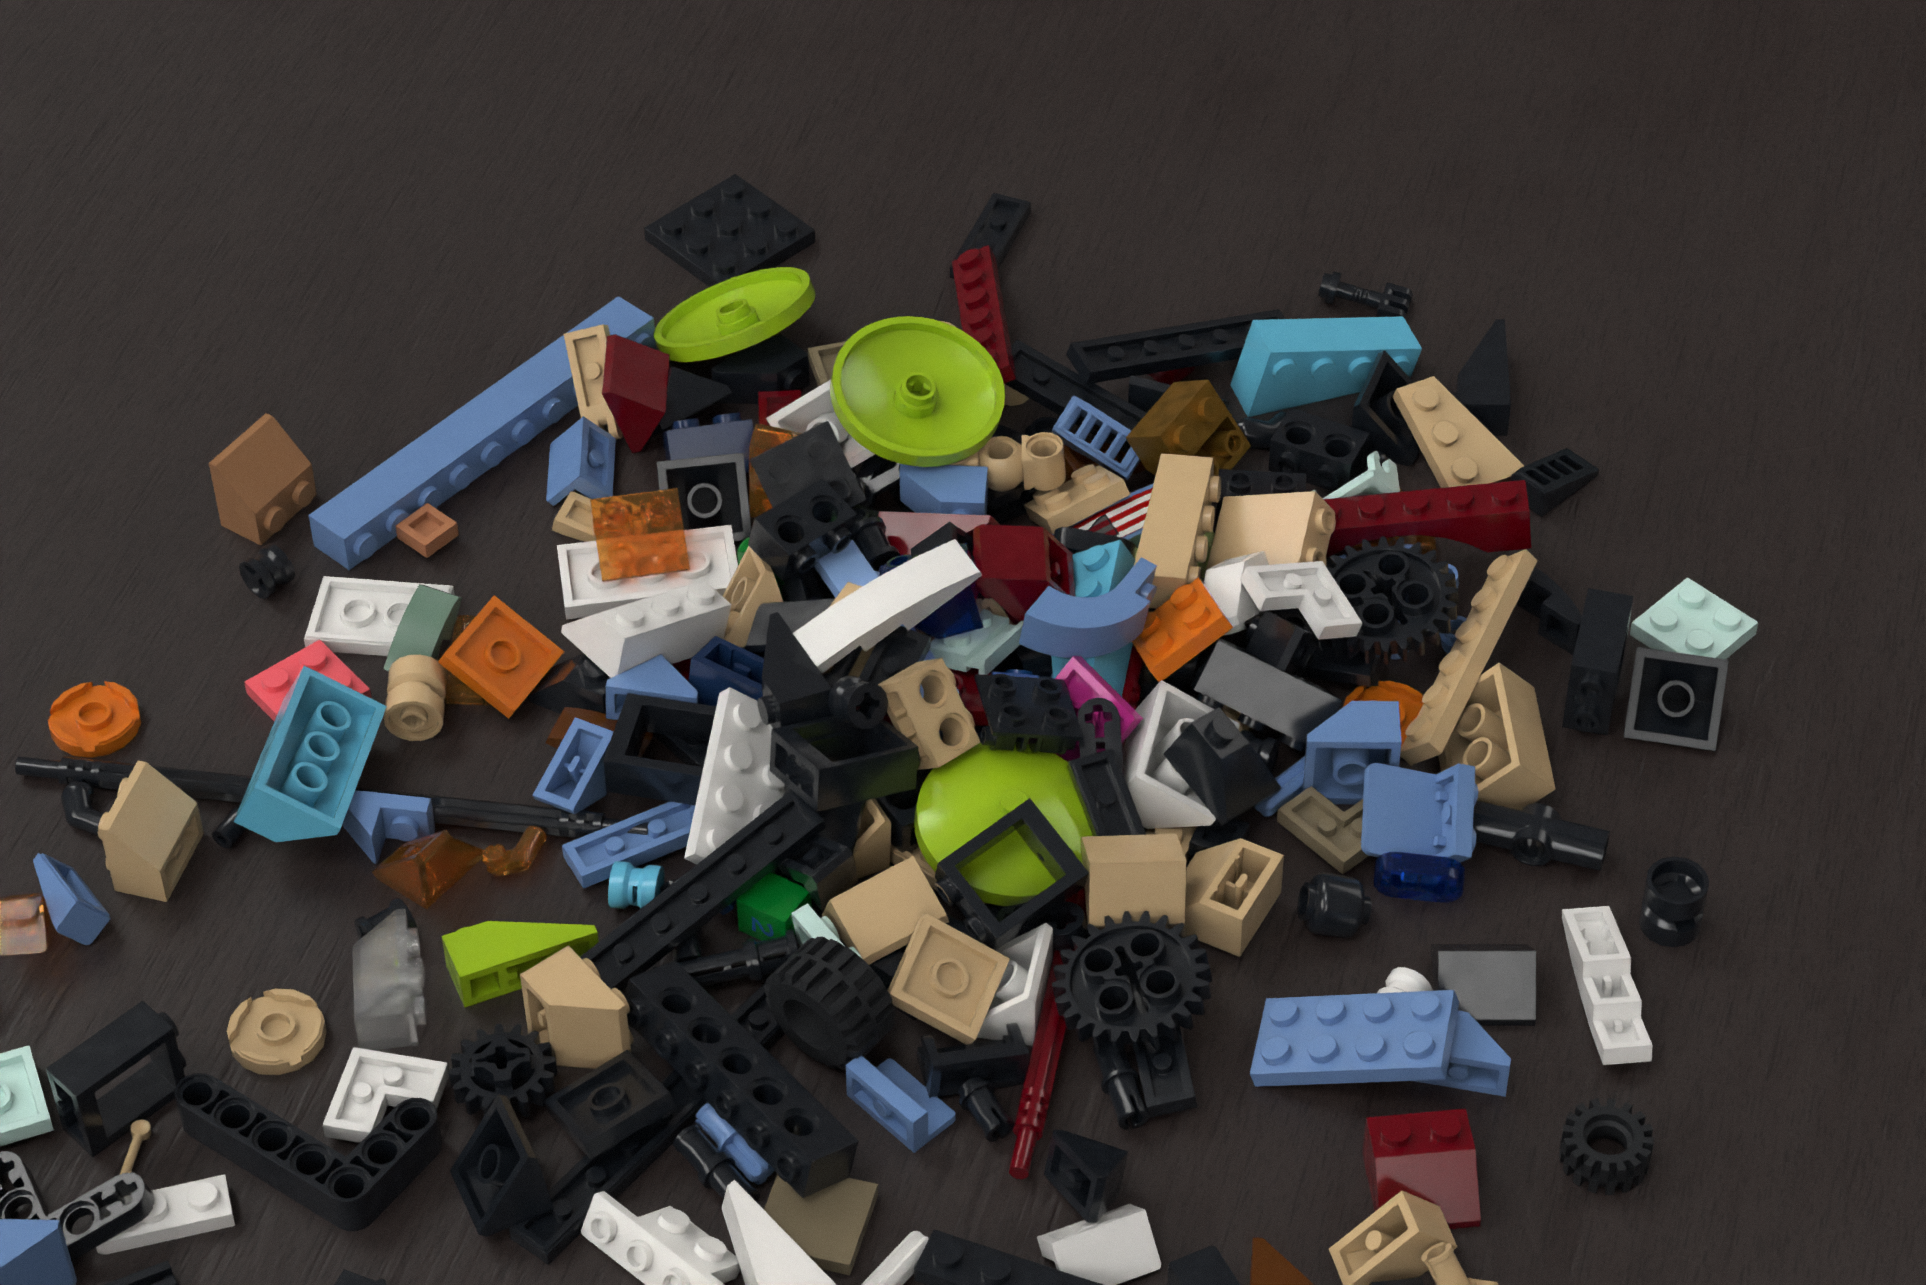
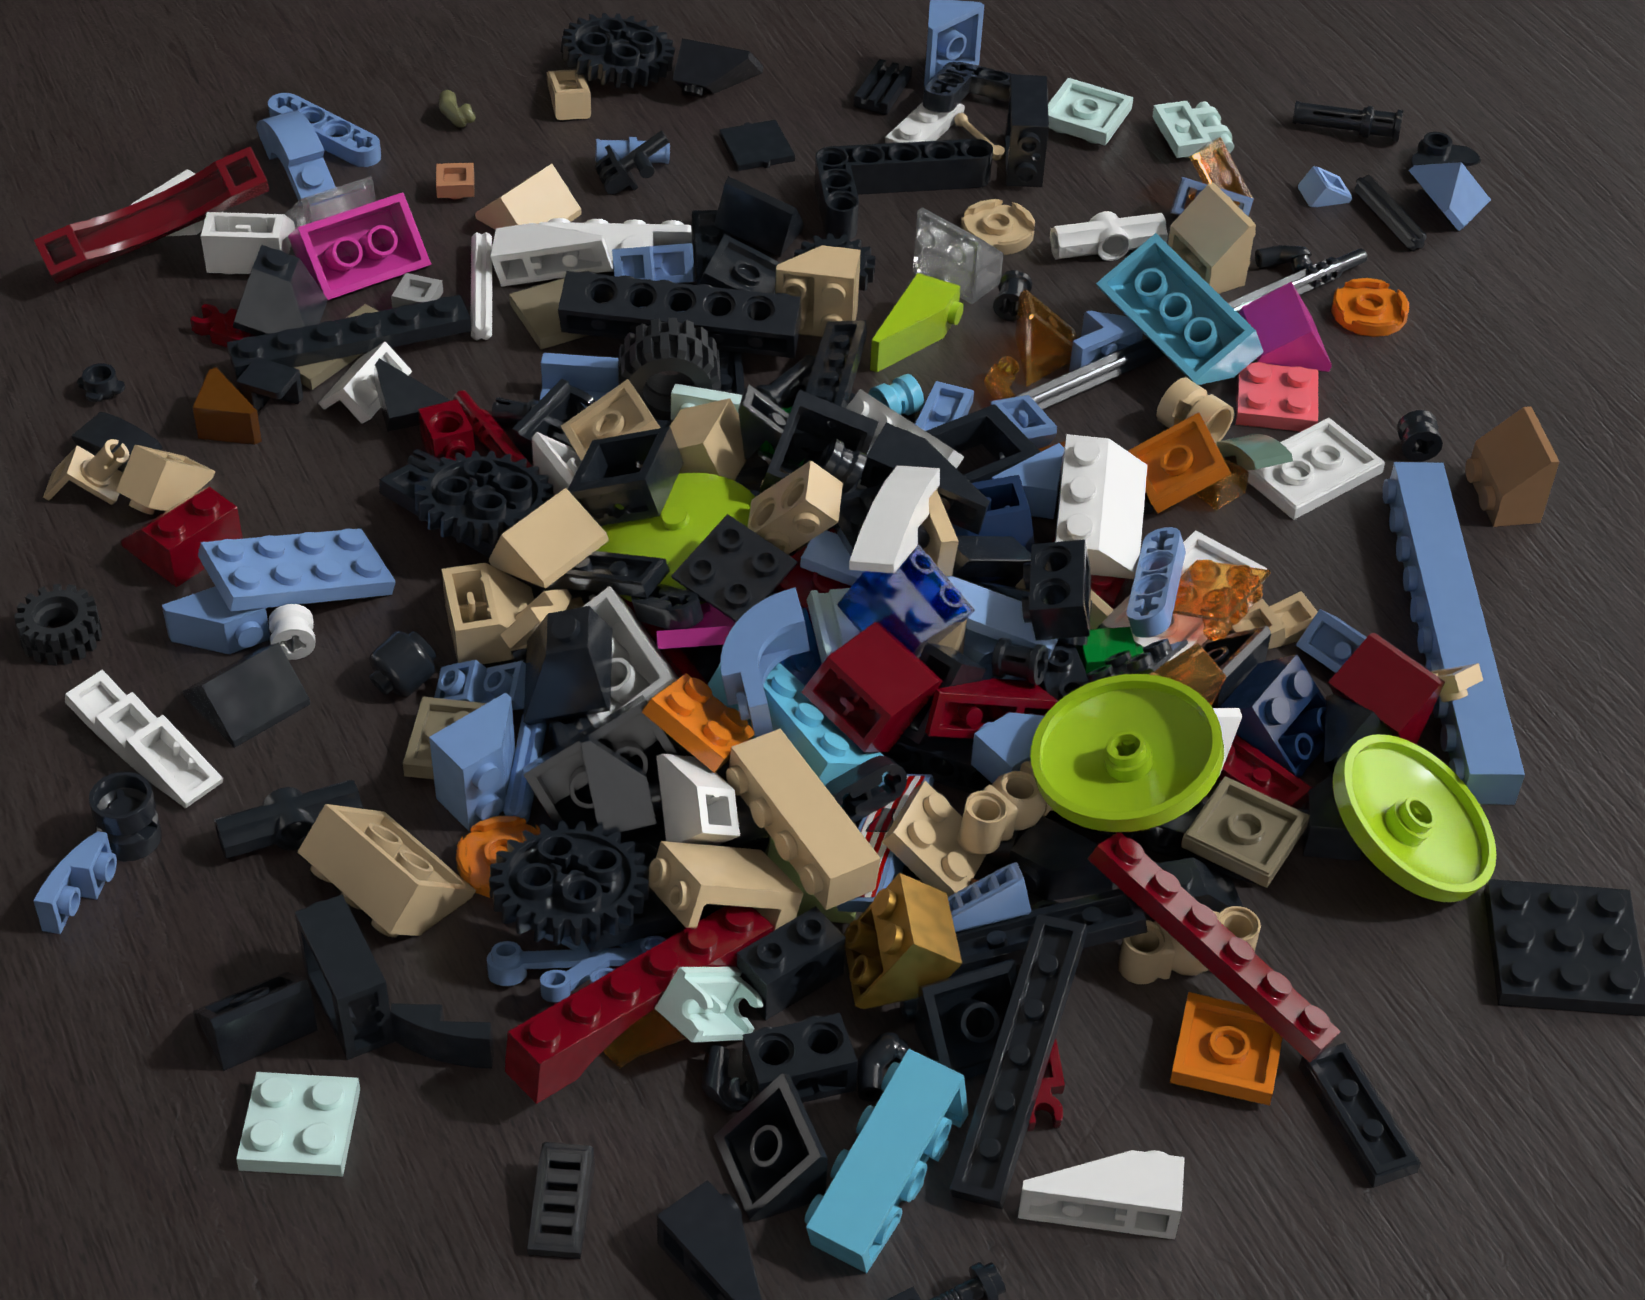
camera: 135 degrees right, 0 degrees up
white plate [323,1047,449,1143] -> none
nougat plate [396,503,459,558] -> none
white plate [1240,561,1363,640] -> none
medium blue bracket [1361,763,1478,870] -> none
clear blue beam [1373,852,1465,903] -> none
tan wing [1393,376,1524,488] -> none
tan plate [1400,549,1538,766] -> none
none -> medium blue slope [34,831,117,934]
none -> dark red brick [418,399,475,460]
none -> medium blue slope [434,660,526,710]
none -> tan slope [500,589,572,649]
none -> medium blue slope [612,243,695,283]
none -> white slope [1018,1150,1185,1240]
none -> white piece [1050,211,1168,261]
none -> medium blue beam [1126,527,1186,638]
none -> orange plate [1170,992,1282,1106]
none -> dark pink slope [1239,282,1332,372]

